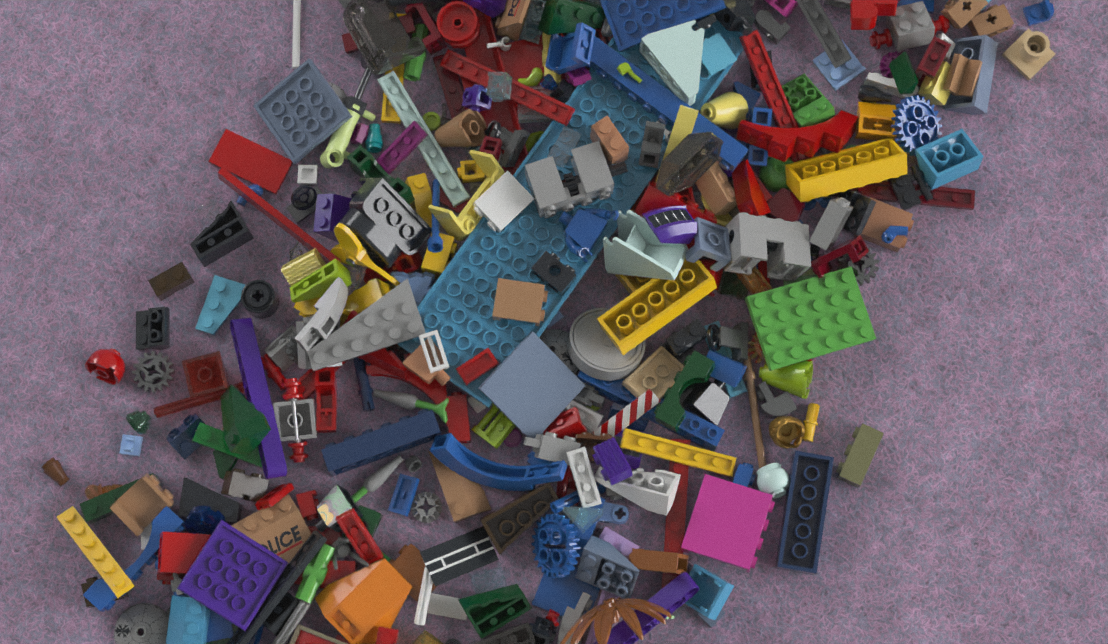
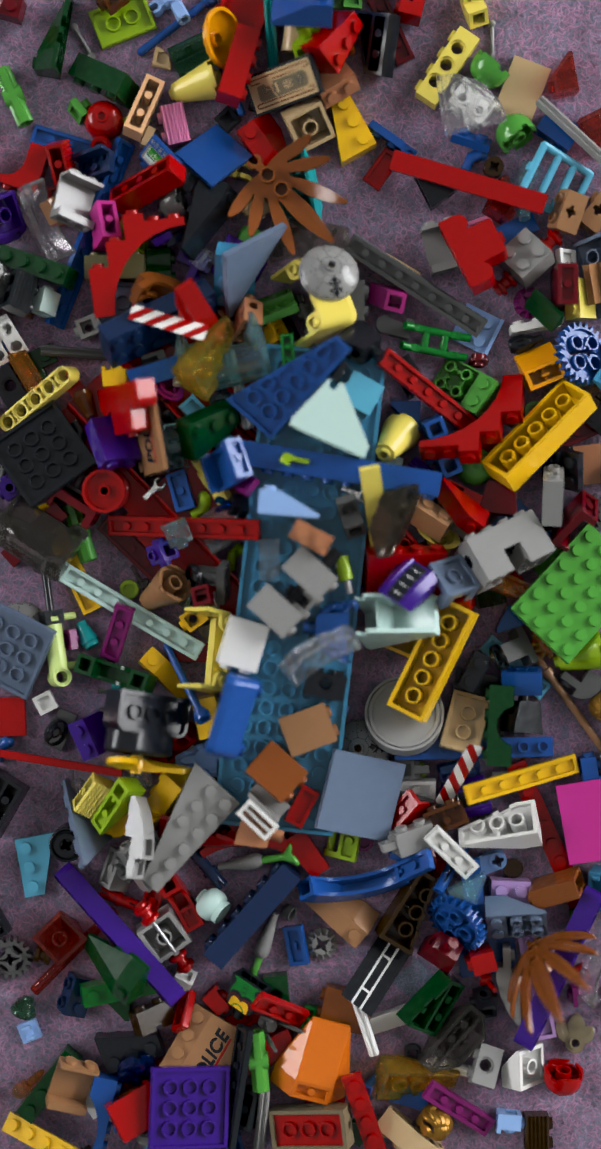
camera: 20 degrees left, 10 degrees up
dark purple brick [592,437,633,486] -> none
none -> dark brown wheel [33,942,54,966]
none -> sand blue tile [60,778,113,869]
none -> blue plate [165,469,197,513]
none -> white tile [174,969,198,991]
none -> light aqua piece [195,888,231,924]
none -> blue windscreen [204,670,263,760]
none -> dark orange brick [243,740,308,803]
none -> light grey panel [247,783,291,823]
none -> light blue slope [257,485,319,519]
none -> clear windscreen [278,625,362,688]
none -> lime piece [334,555,354,595]
none -> green piece [399,321,472,362]
none -> dark red torso [417,931,463,974]
none -> red brick [464,942,498,977]
none -> dark red plate [468,353,489,368]
none -> blue slope [495,604,524,633]
none -> dark brown tile [503,858,523,878]

